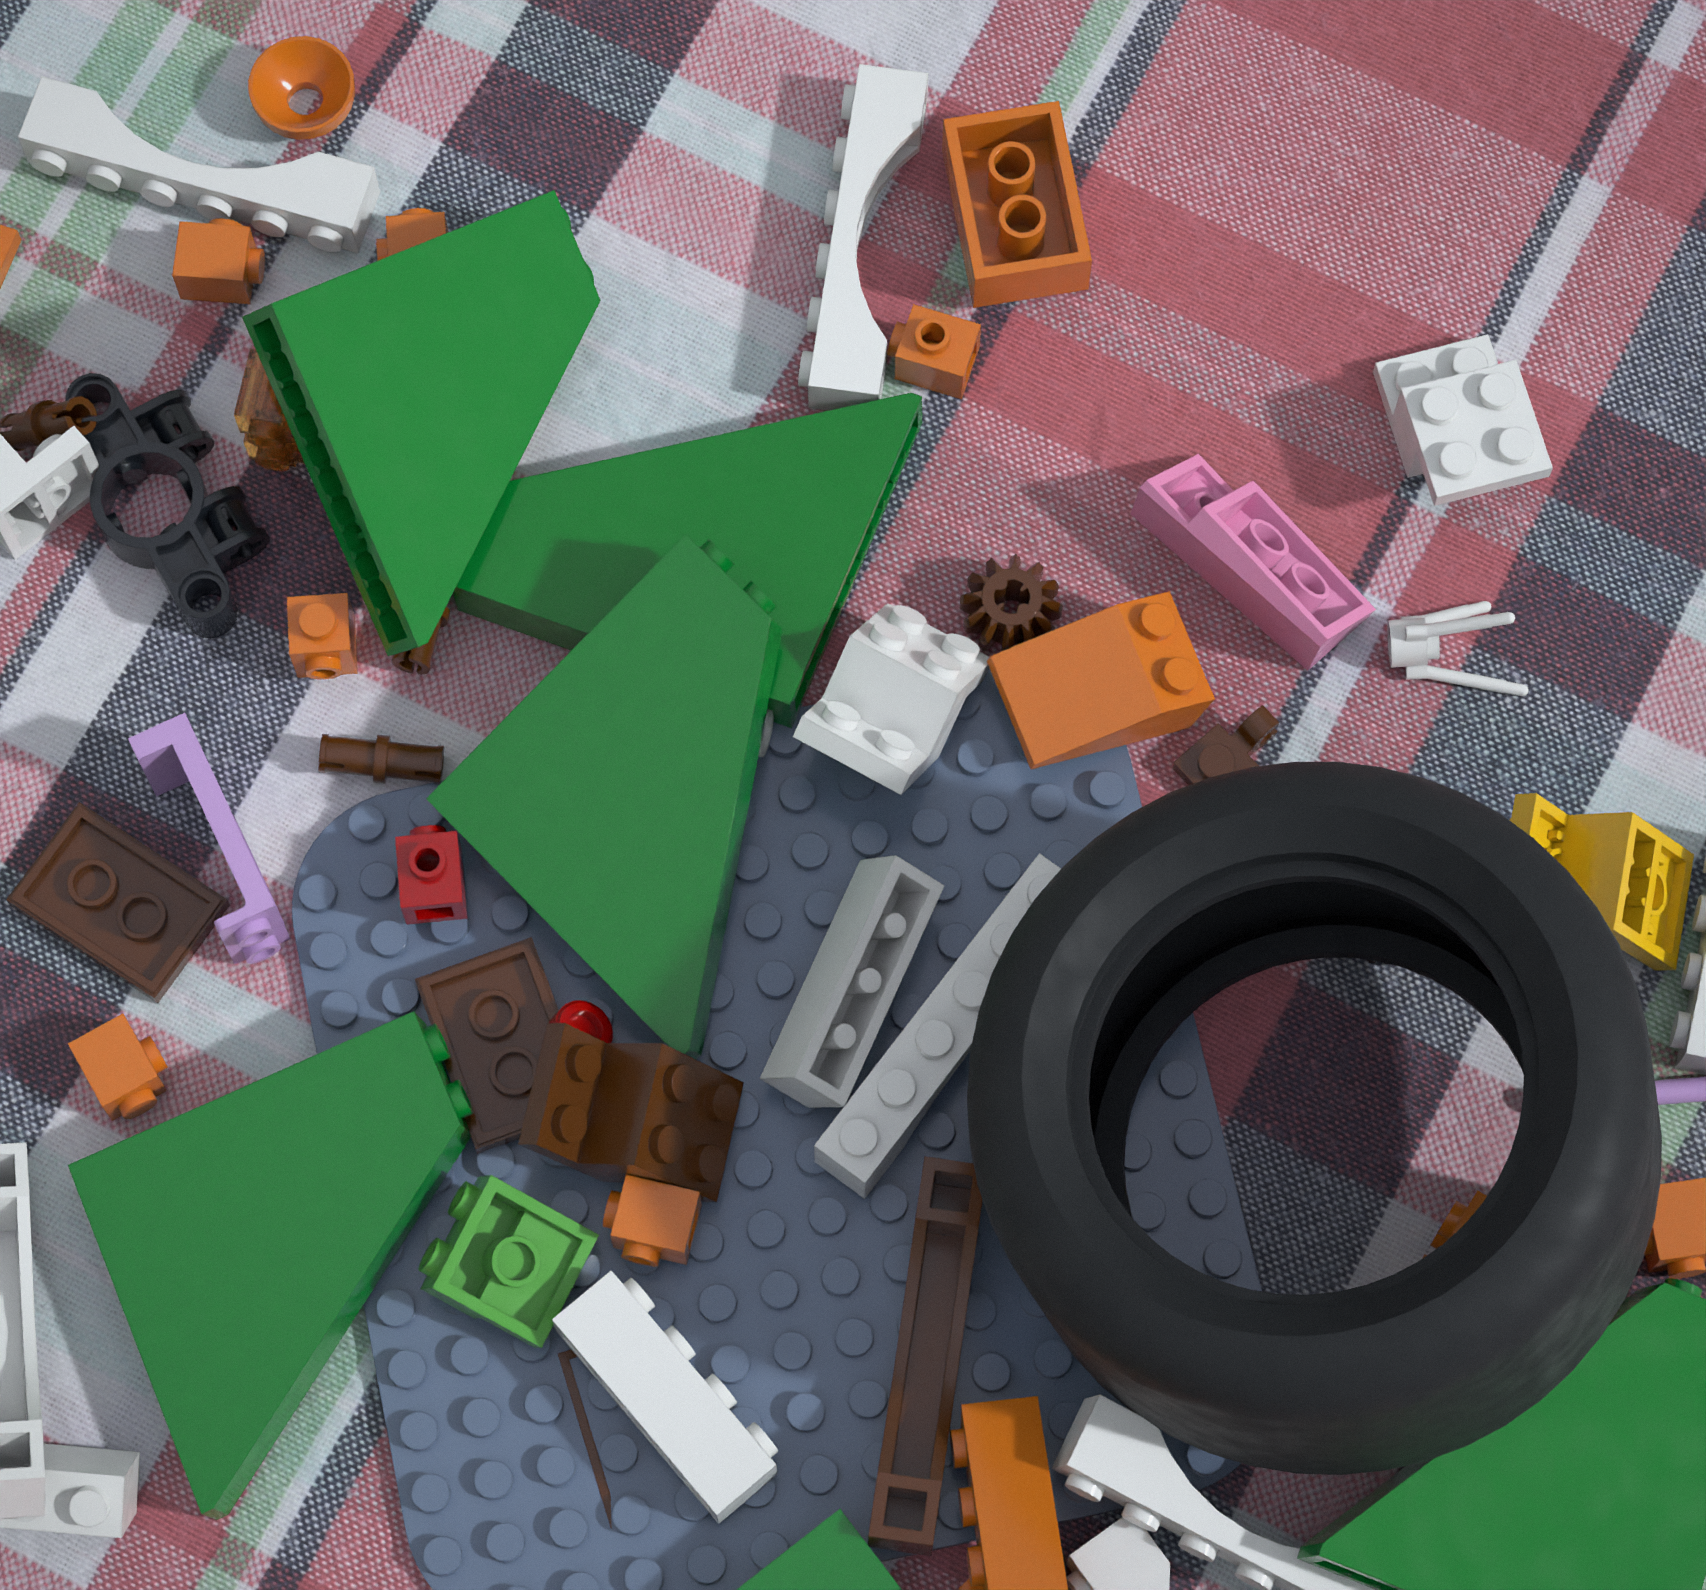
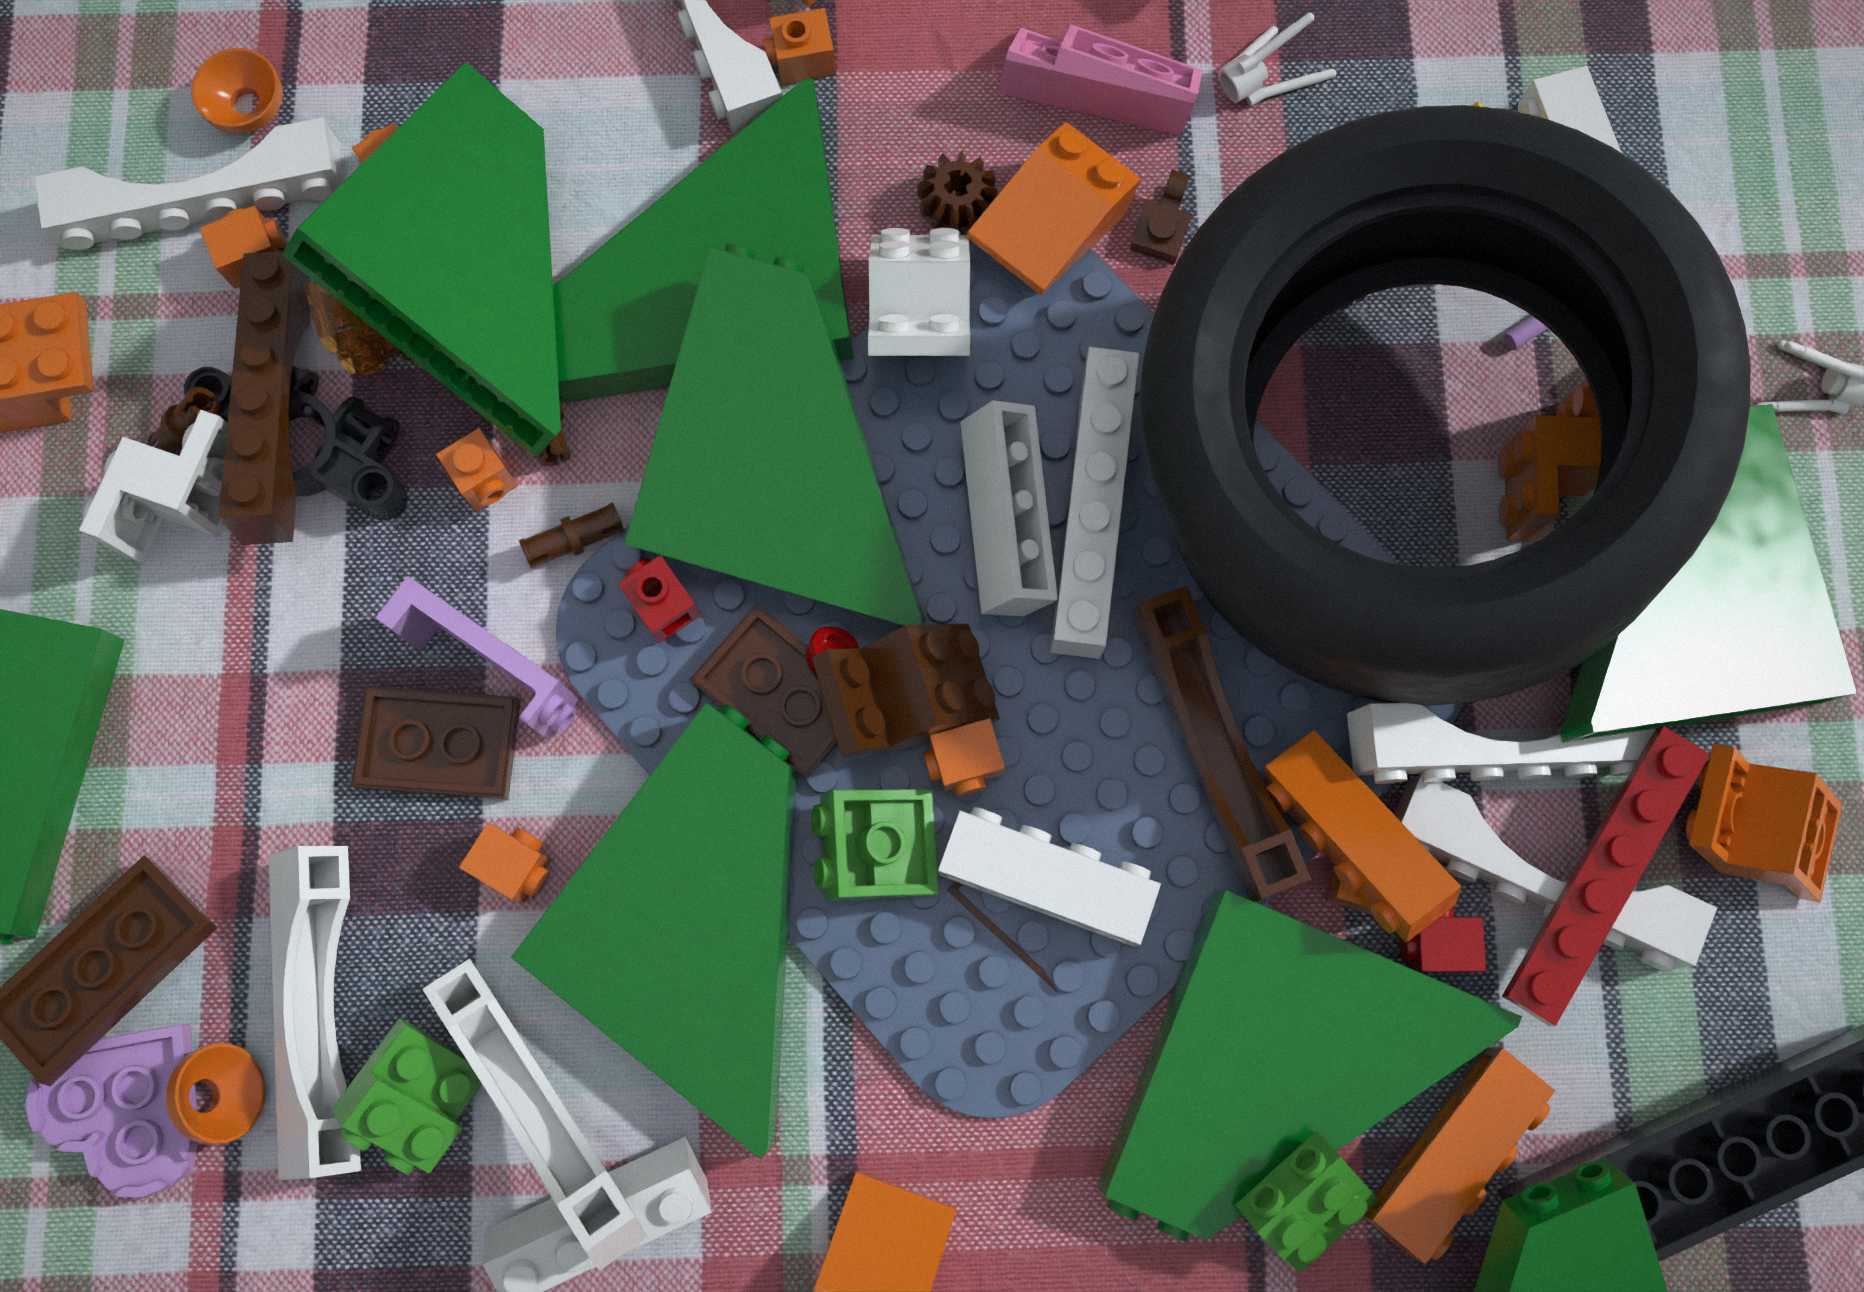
camera: 30 degrees left, 5 degrees up
none -> reddish brown arch [219,251,312,545]

